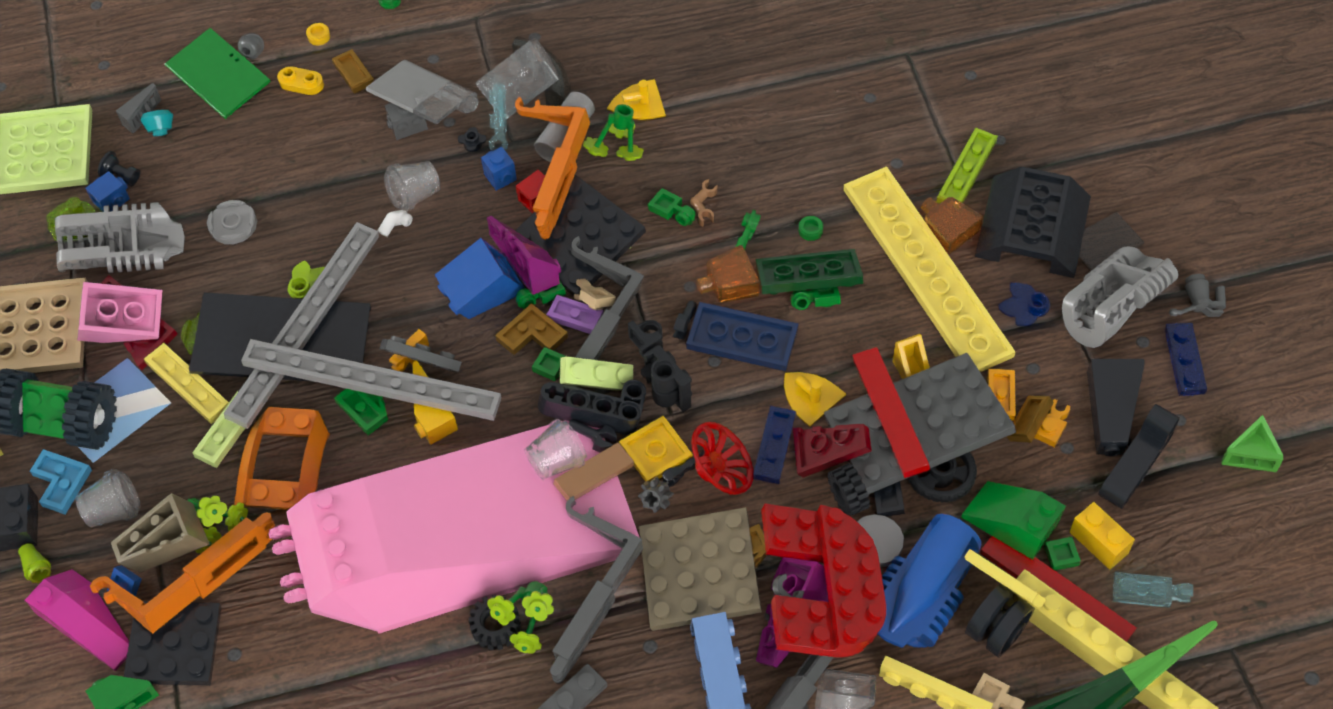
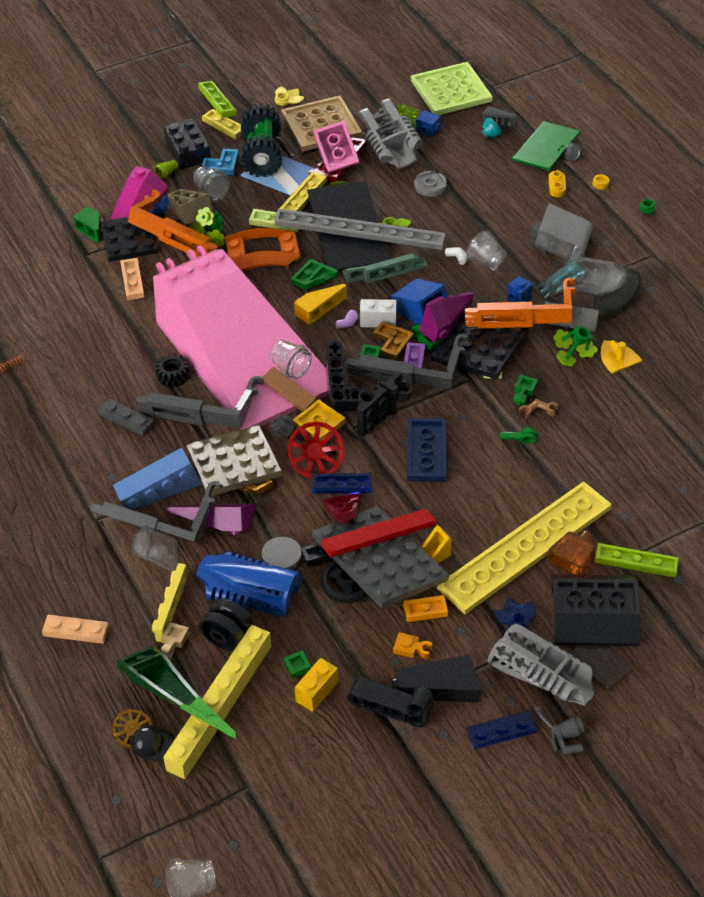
camera: 75 degrees right, 10 degrees down
black piece [97,151,140,187] -> none
light grey plate [241,339,501,421] -> none
pearl gold tile [332,49,374,94] -> none
dark grey plate [380,336,462,372] -> none
light orange plate [389,329,430,372] -> none
black plate [458,127,486,152] -> none
lime plant [487,581,554,654] -> none
yellowish green plate [560,357,633,391] -> none
black bar [568,419,617,453] -> none
tan plate [574,279,616,310] -> none
black bar [673,301,697,340] -> none
clear orange torso [696,245,759,302] -> none
dark green plate [756,249,863,295] -> none
red plate [761,503,887,657] -> none
yellow shield [784,372,846,427] -> none
green plate [790,287,841,310] -> none
green tile [798,216,823,241] -> none
black tyre [828,463,870,516] -> none
green slope [961,481,1066,560] -> none
light yellow tile [965,549,1046,608] -> none
red tile [980,536,1137,642] -> none
pearl gold tile [1007,396,1054,443] -> none
clear light blue plate [1113,572,1193,608] -> none
bright green slope [1222,415,1283,472] -> none
none -> light nougat plate [120,258,144,300]
none -> lavender arm [336,310,358,329]
none -> sand green wedge [341,253,428,284]
none -> white piece [360,299,396,327]

